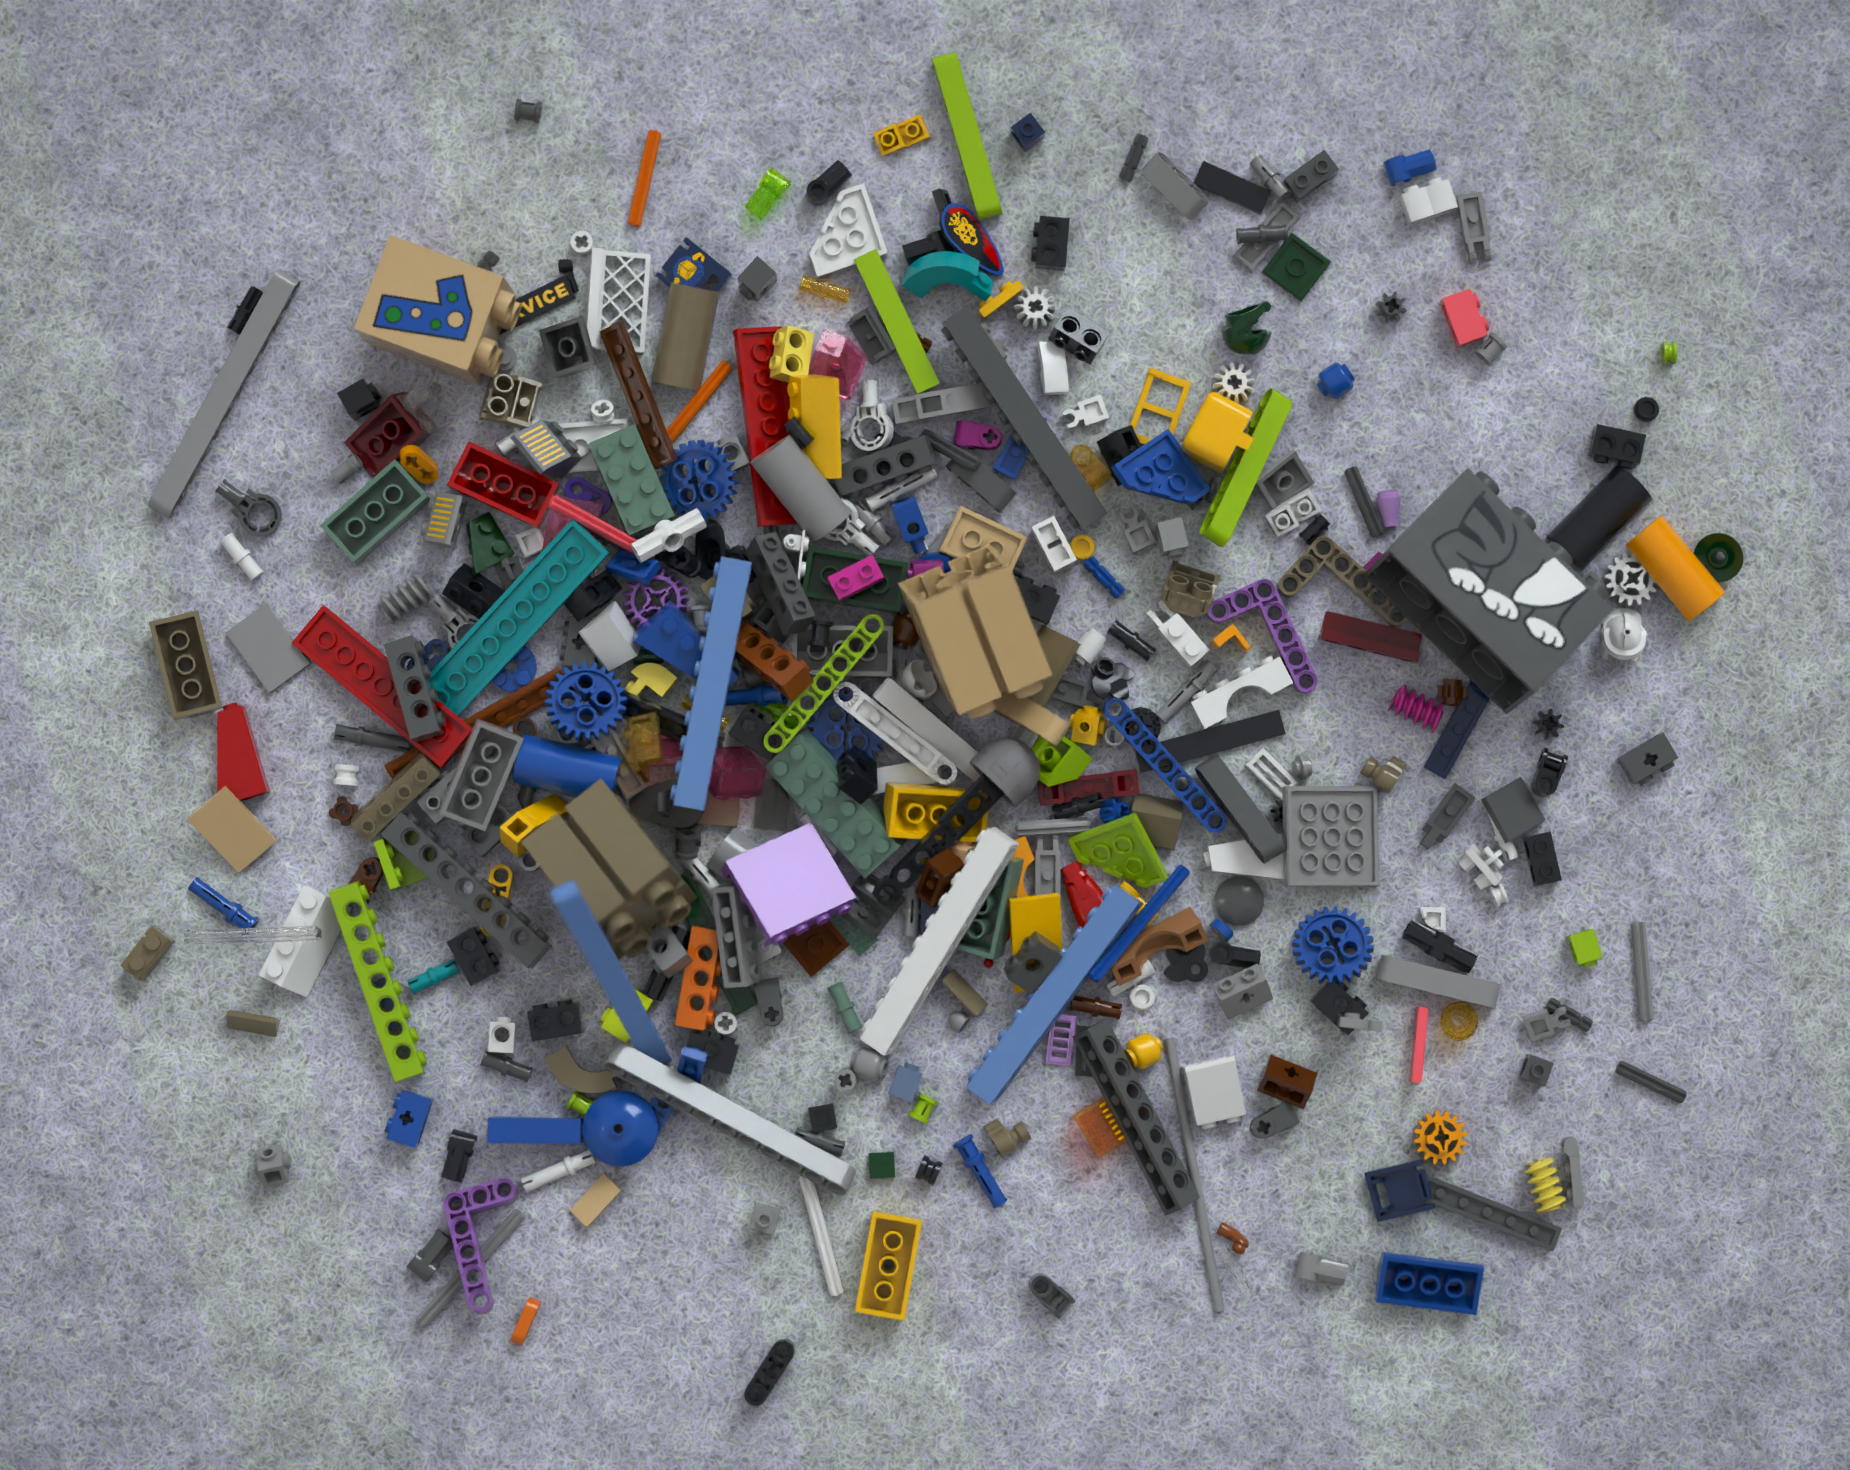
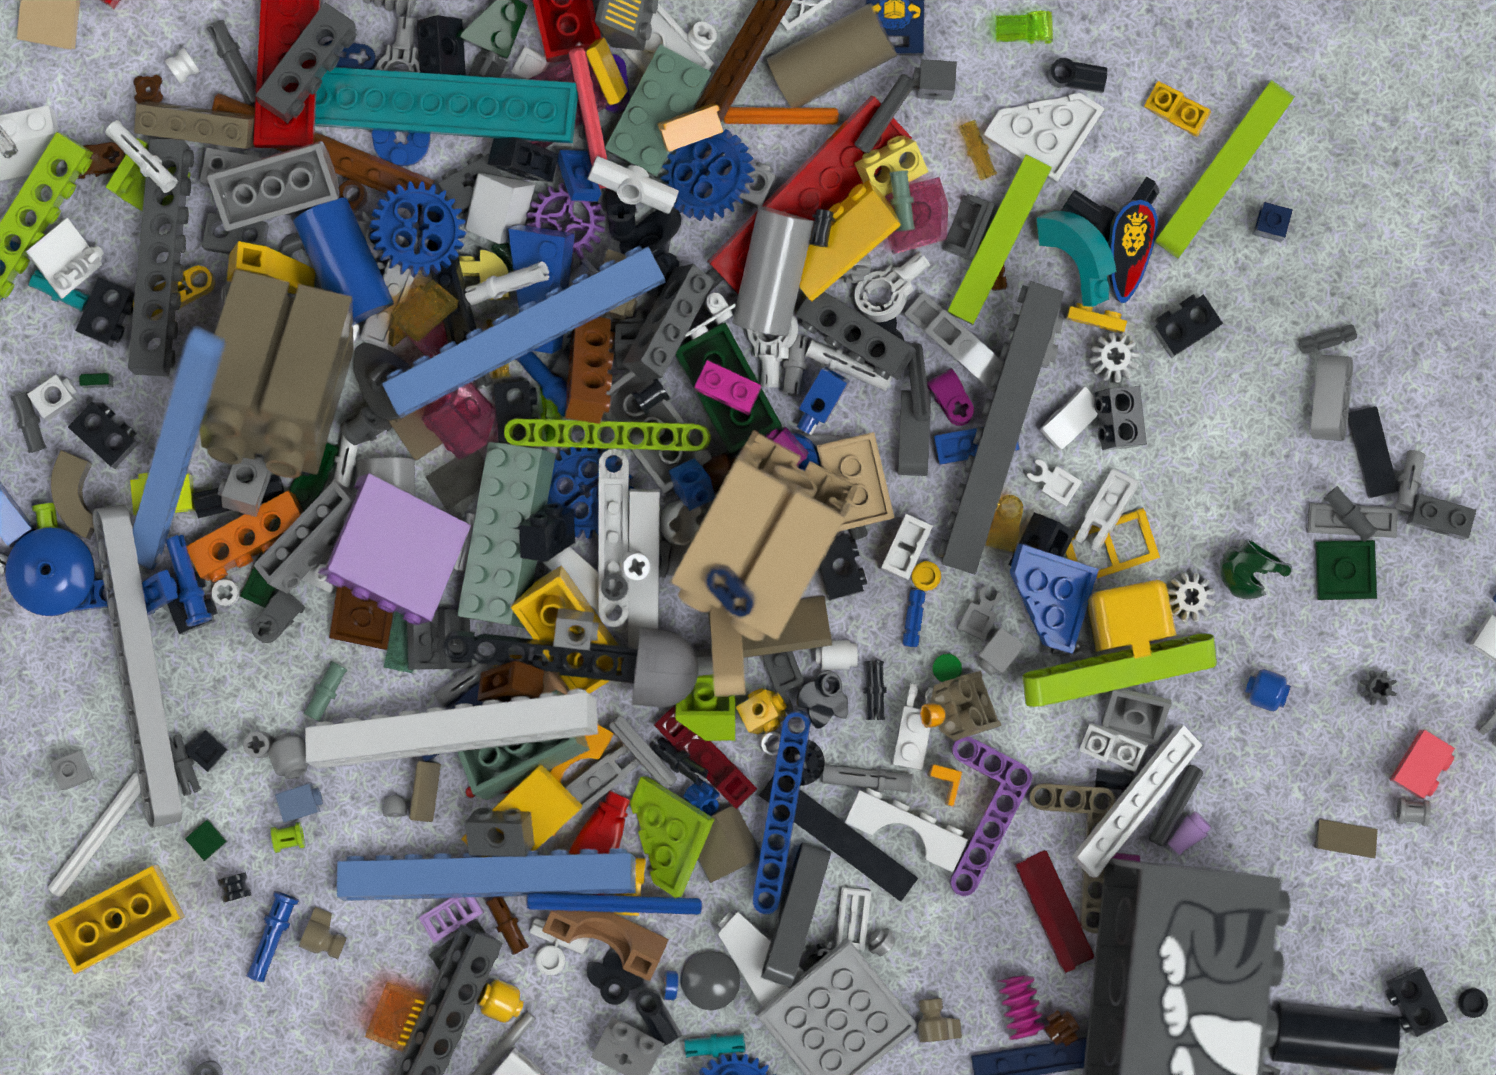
camera: 55 degrees right, 0 degrees up
none -> white hinge [26,217,104,299]
none -> dark green tile [79,373,114,388]
none -> white pin [105,120,178,193]
none -> blue pin [165,535,212,626]
none -> white pin [465,262,549,305]
none -> light grey brick [554,608,599,650]
none -> yellow tile [586,37,628,105]
none -> dark grey bush [601,574,628,601]
none -> white bush [619,550,650,580]
none -> panel [657,104,723,152]
none -> blue brick [669,458,716,511]
none -> teal pin [684,1033,746,1058]
none -> dark blue beam [706,564,755,617]
none -> dark grey axle [855,74,915,153]
none -> sand green pin [889,170,915,232]
none -> light orange hinge [920,703,946,728]
none -> green tile [932,654,962,682]
none -> white plate [1072,725,1202,877]
none -> white hinge [1075,468,1139,552]
none -> dark tan slope [1314,819,1378,859]

